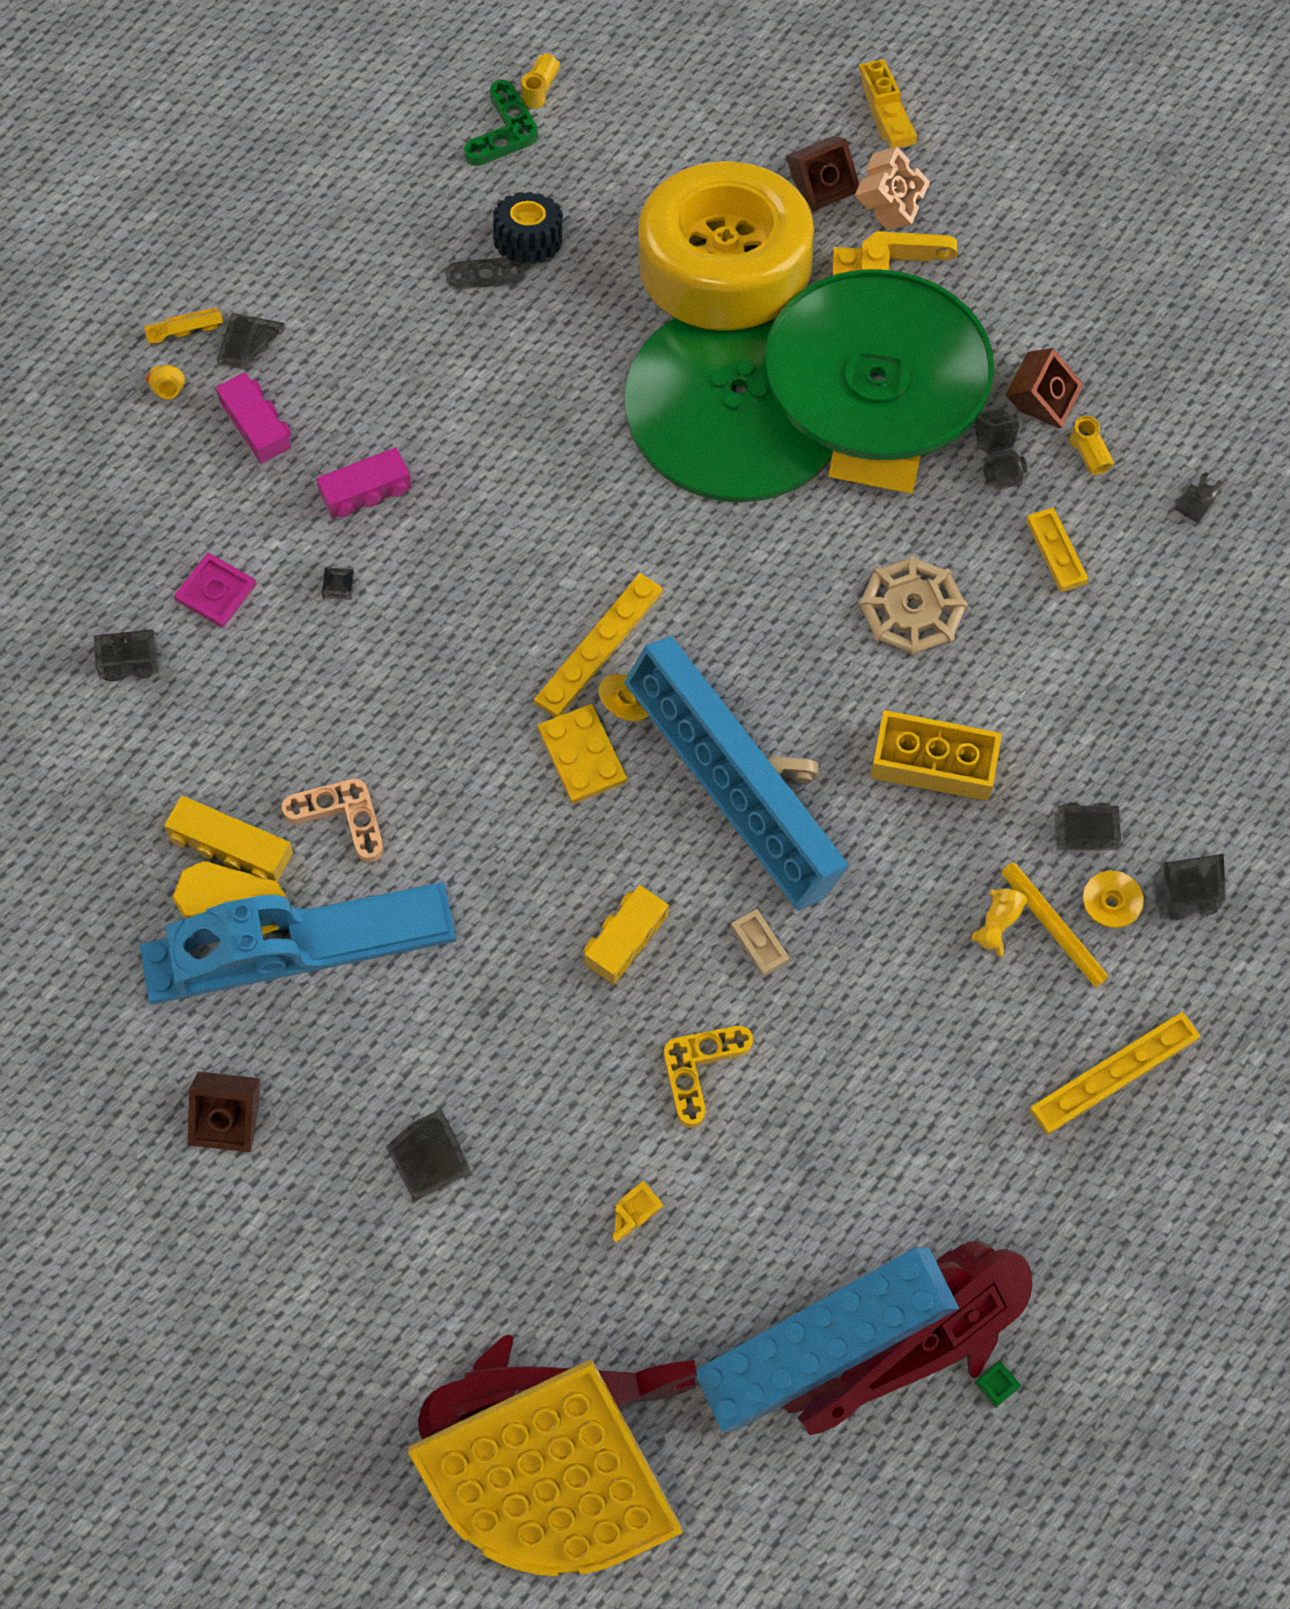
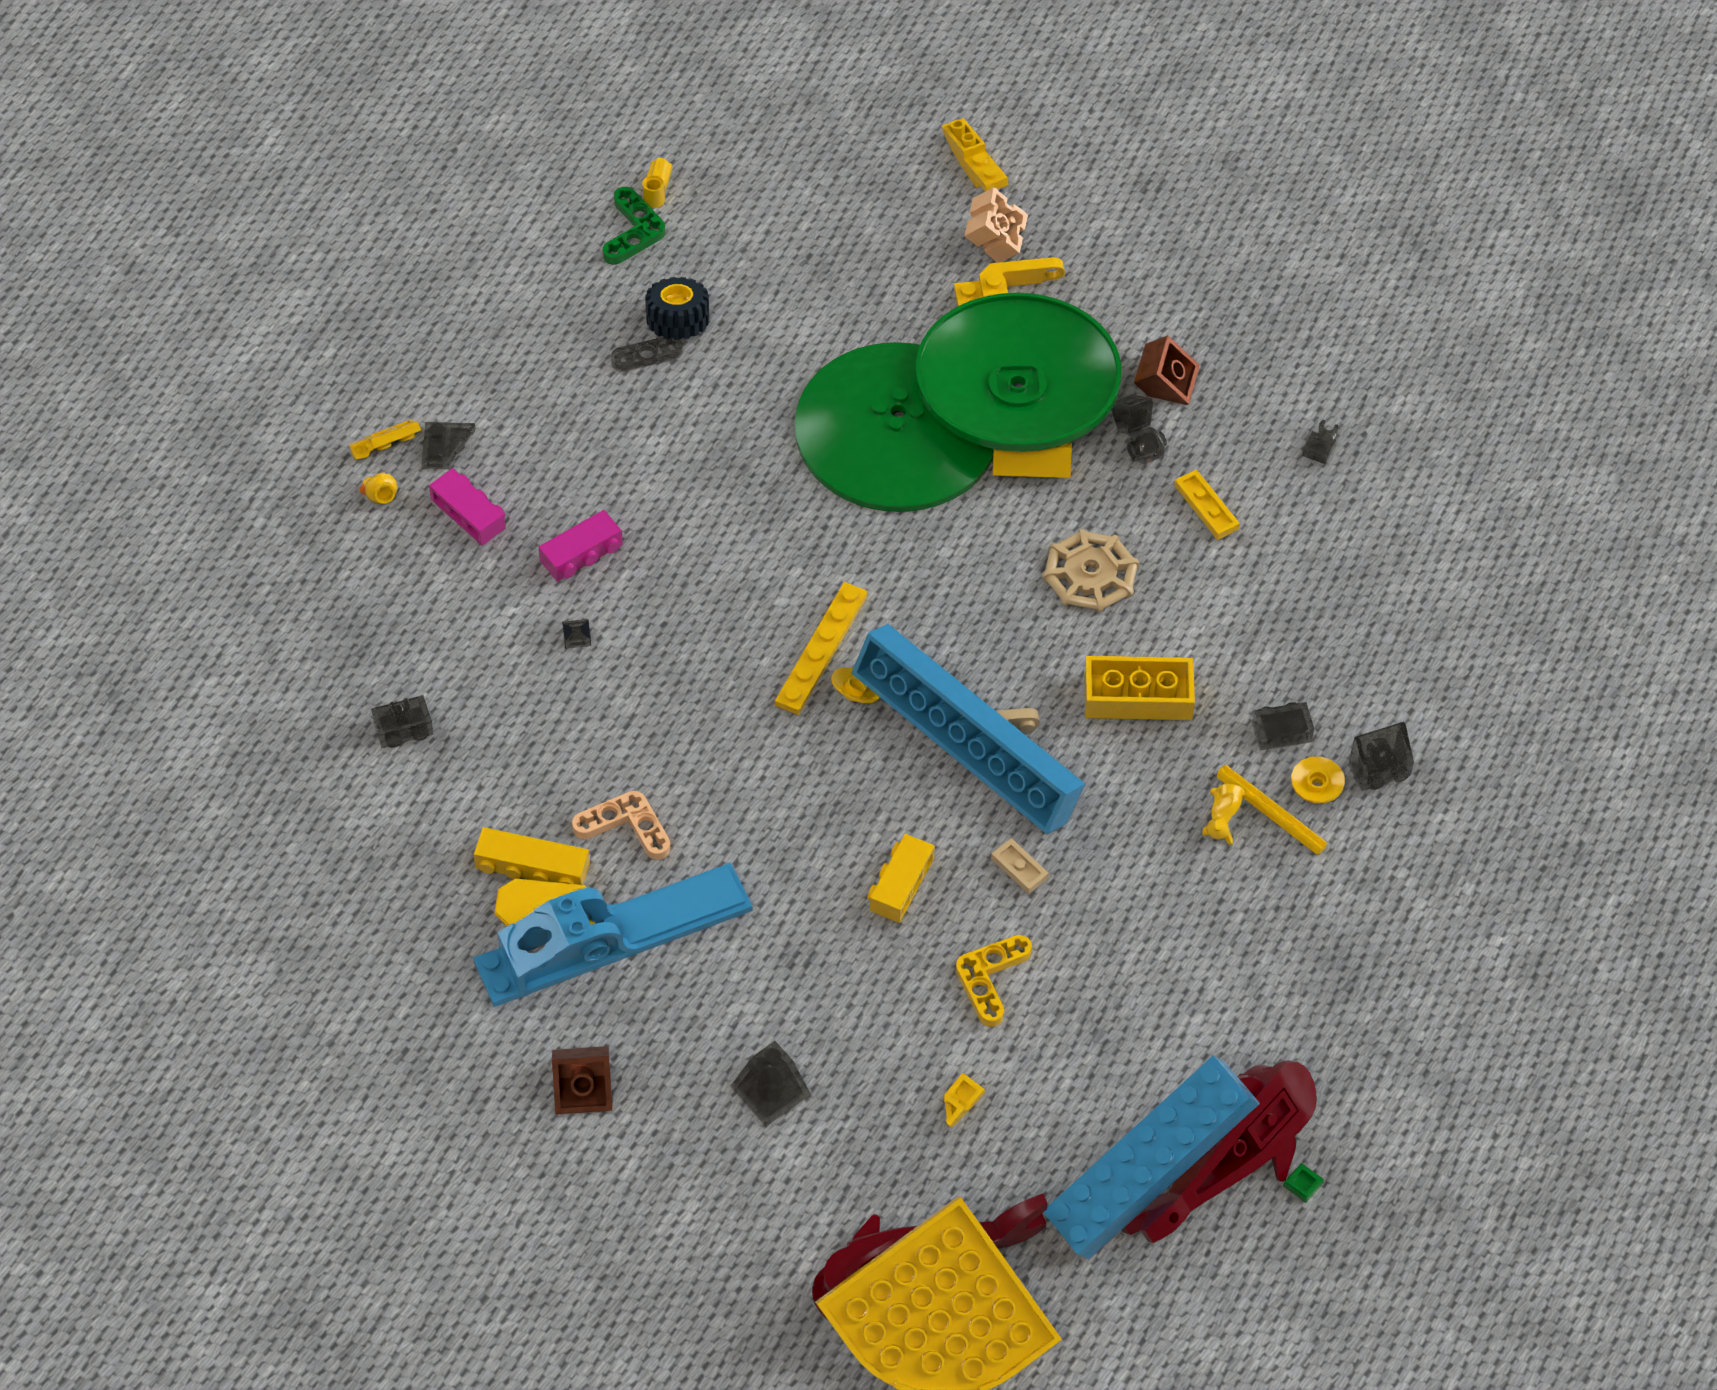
camera: 10 degrees left, 10 degrees down
dark pink tile [174,552,257,628] -> none
yellow plate [537,704,627,804] -> none
yellow wheel [638,161,814,331] -> none
copper slope [786,136,859,211] -> none
yellow plate [1029,1011,1201,1136] -> none
yellow piece [1069,415,1114,476] -> none

